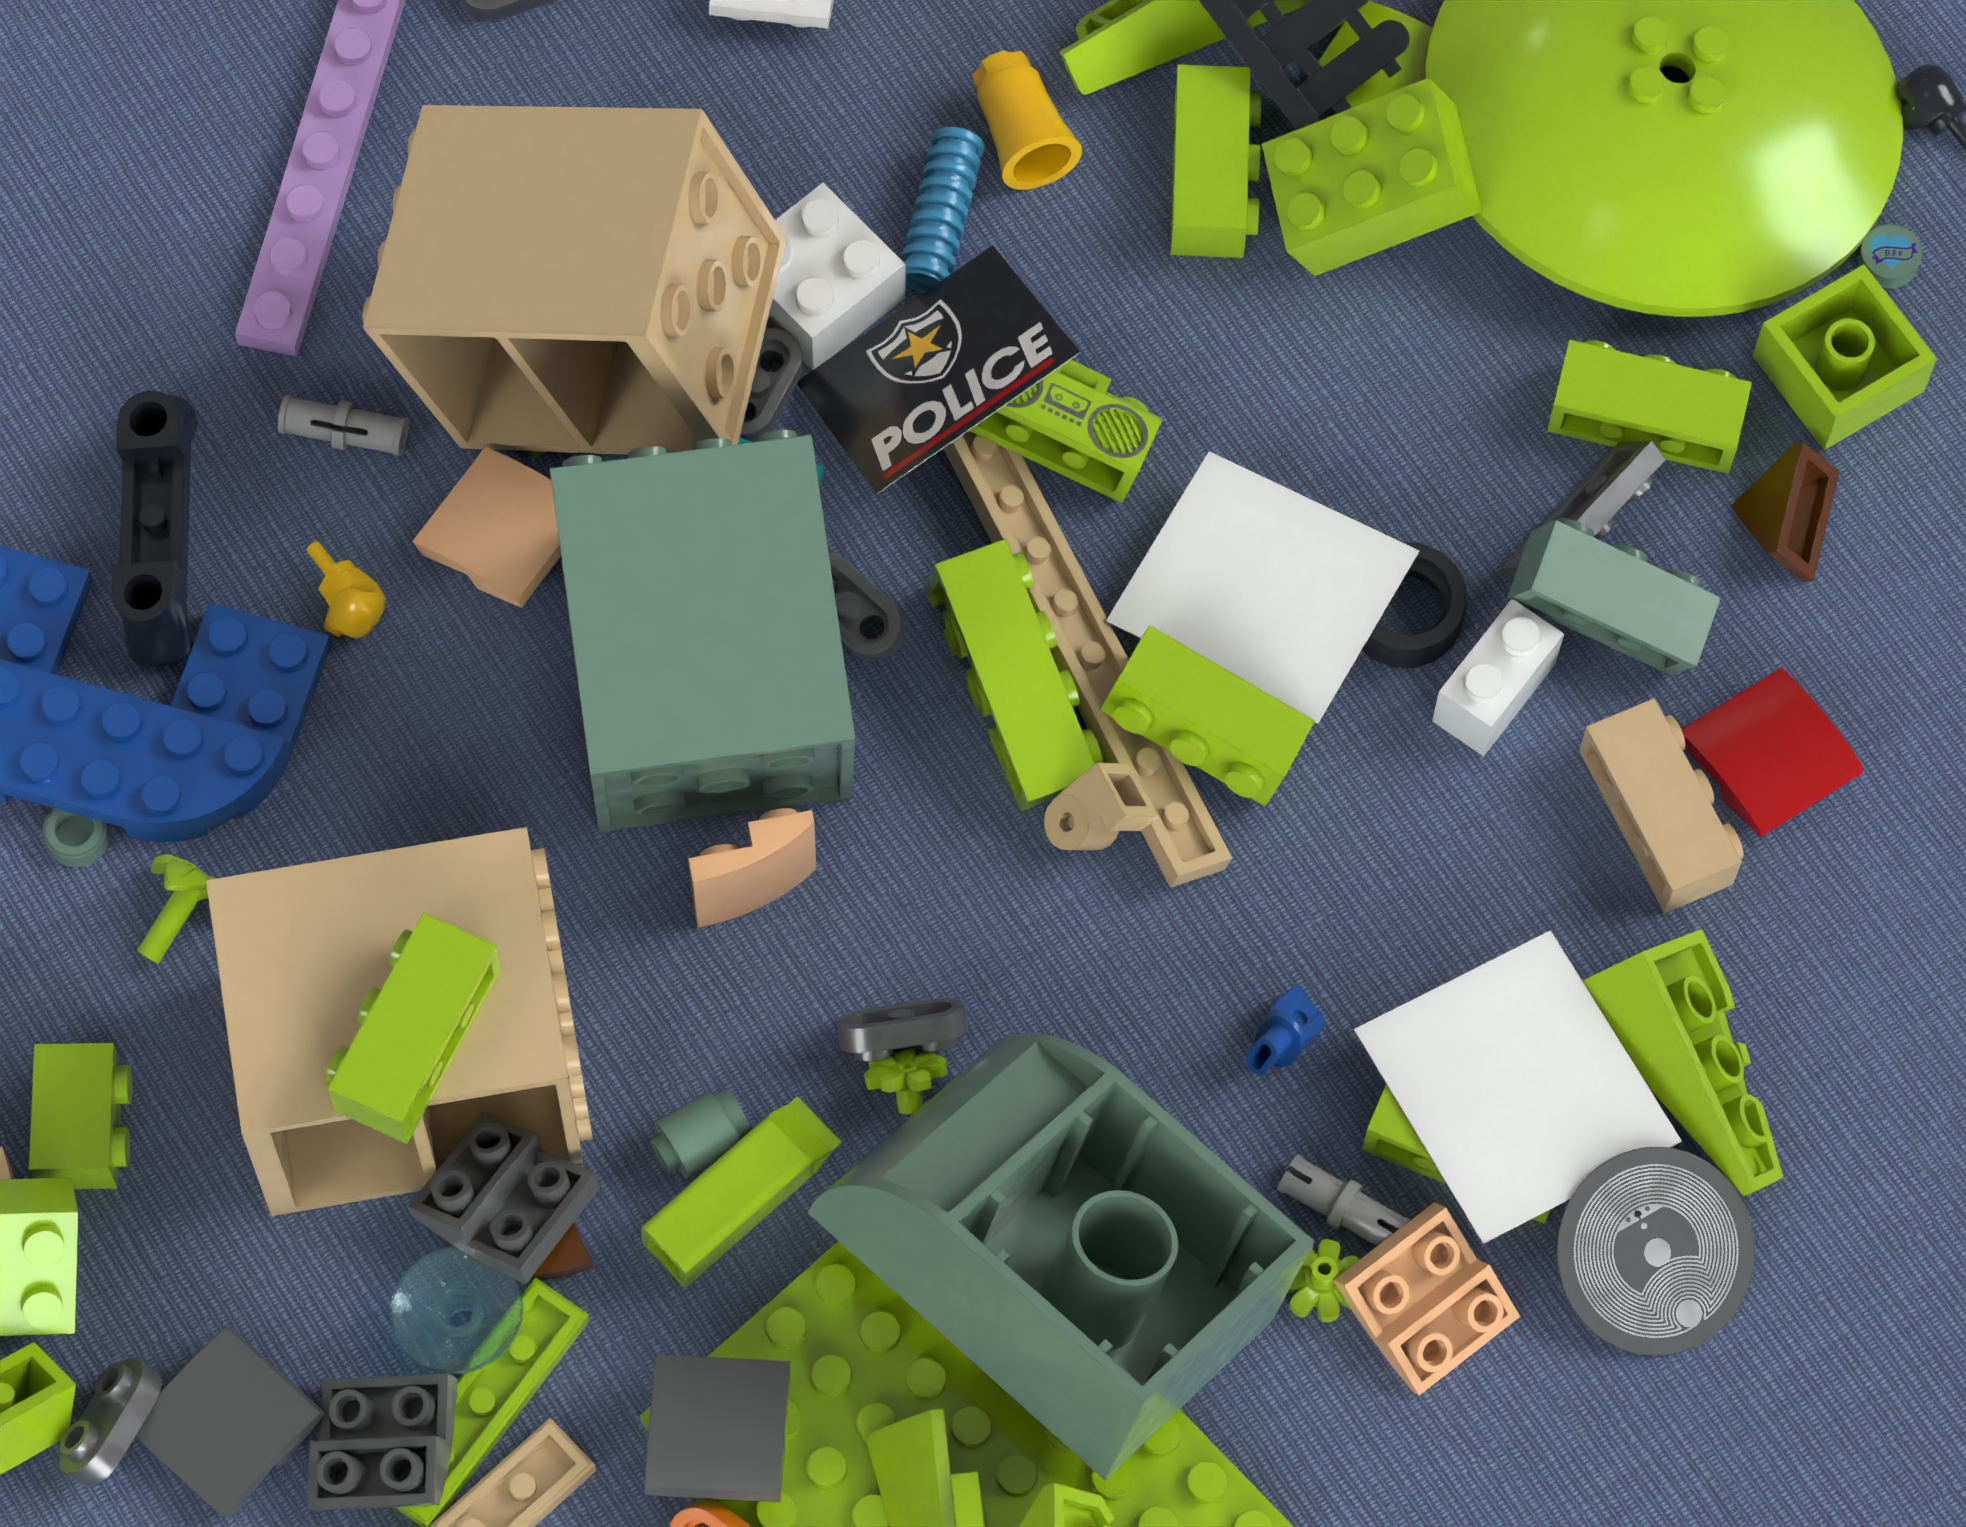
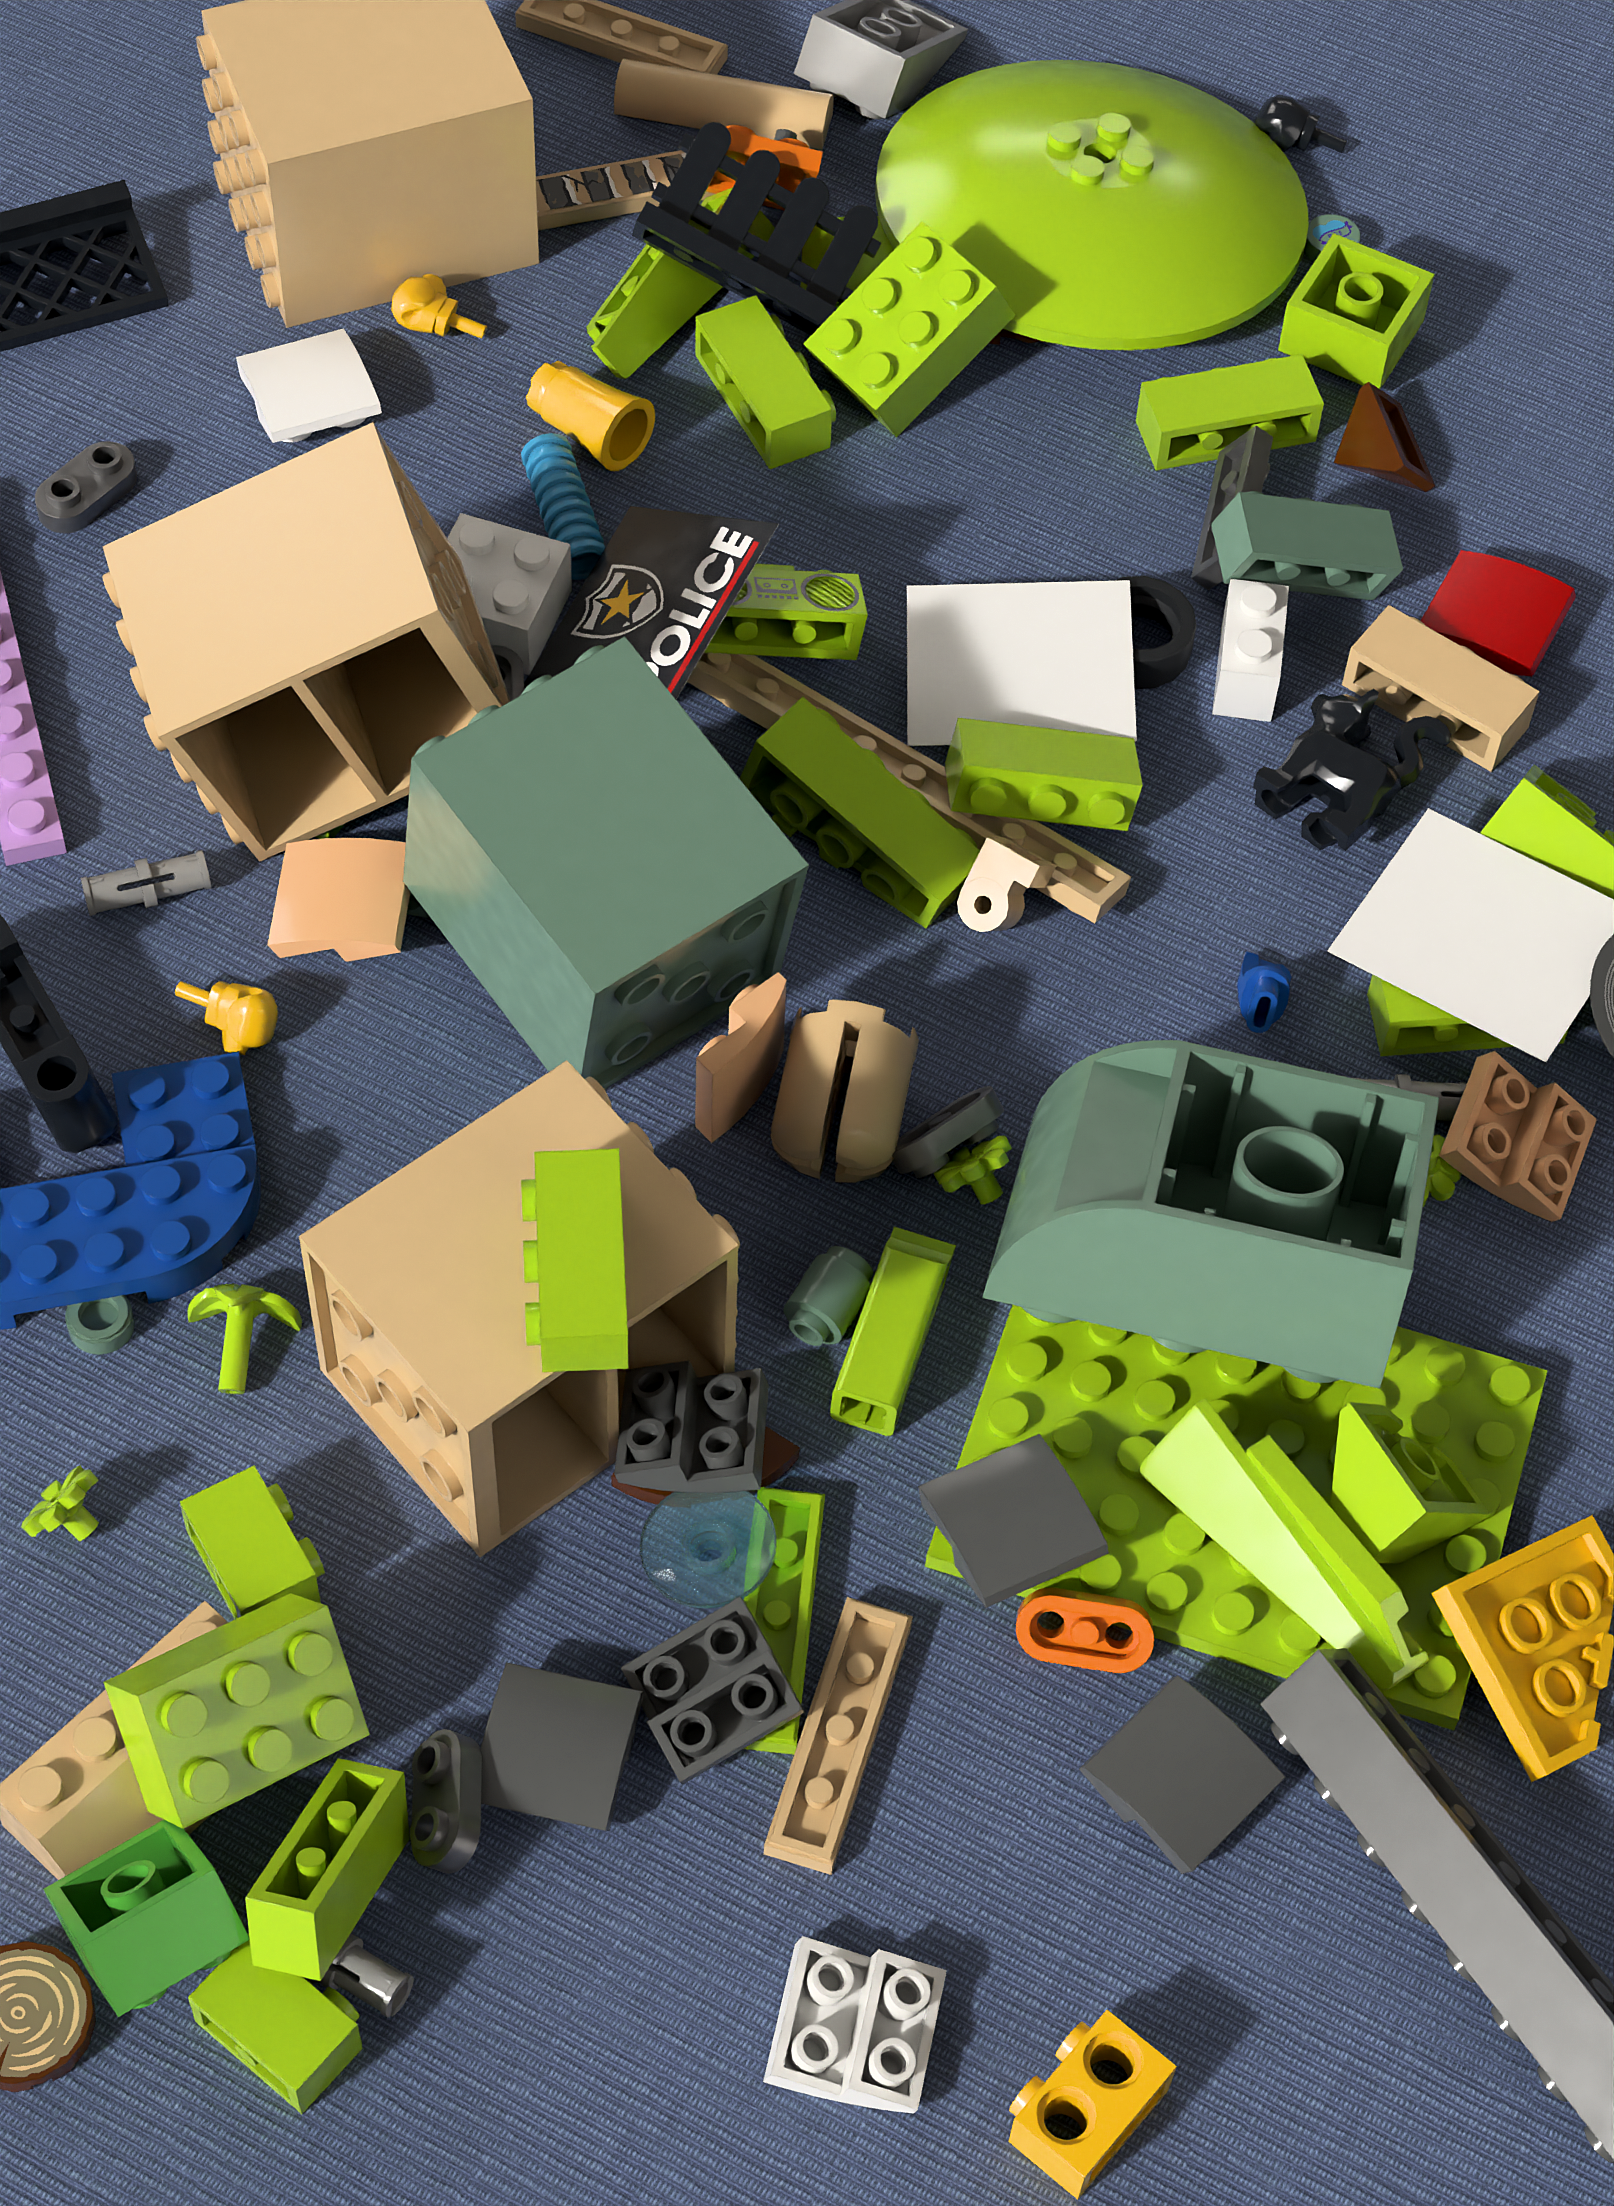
camera: 30 degrees left, 10 degrees down
none -> tan cylinder [771,999,919,1183]
none -> black animal [1253,689,1452,851]

